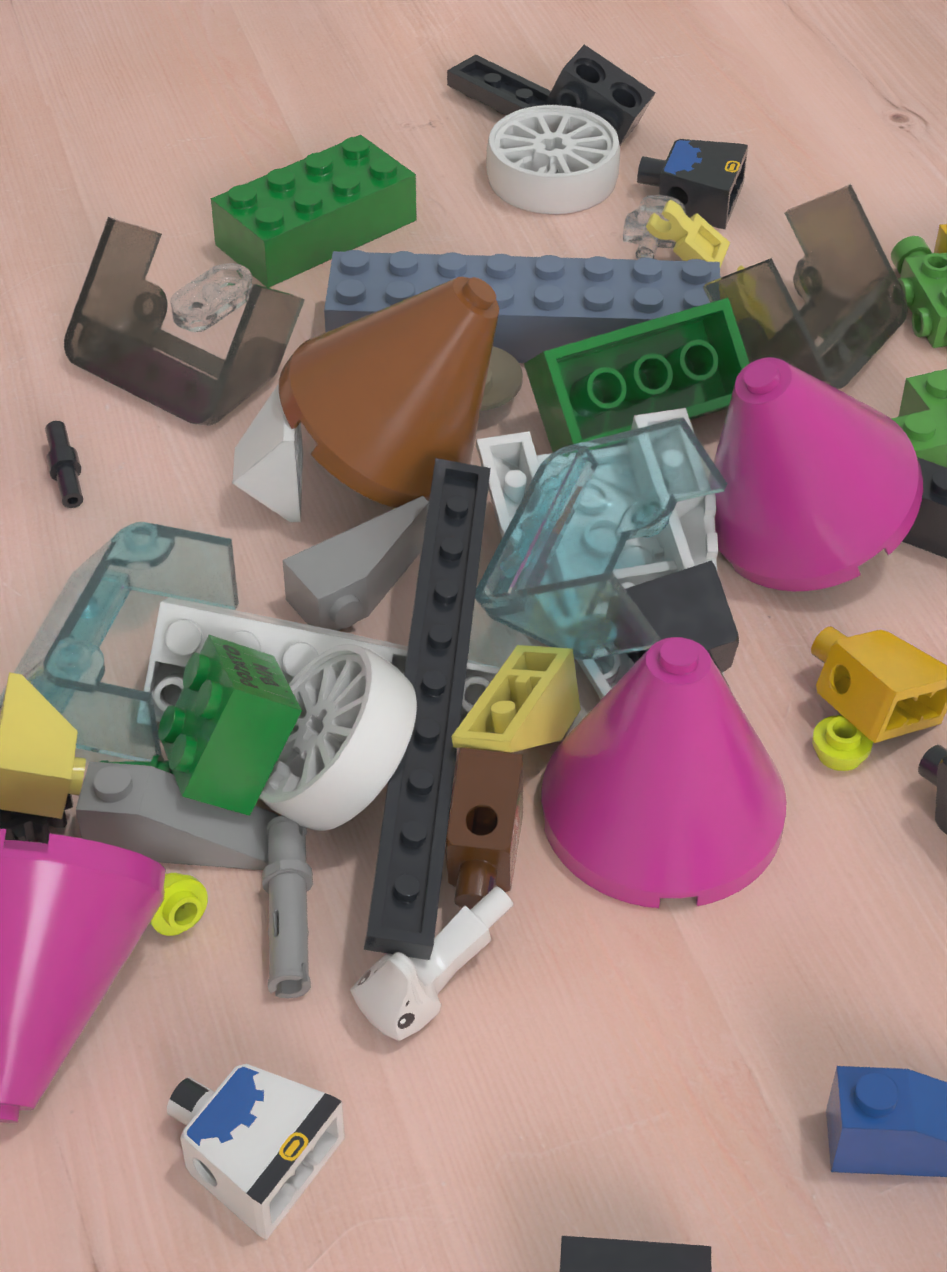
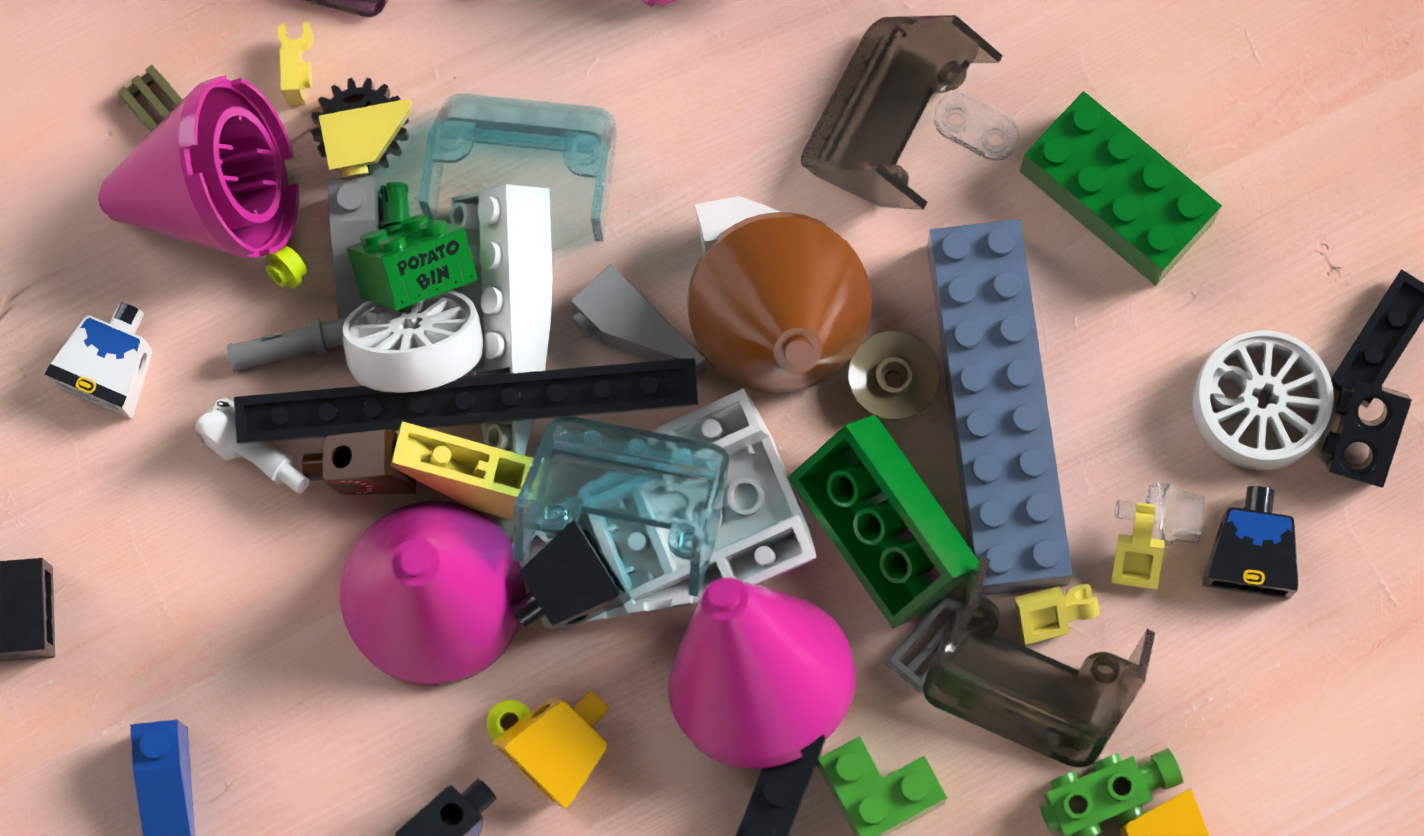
camera: 85 degrees right, 30 degrees up
black bar [45,421,83,508] -> none

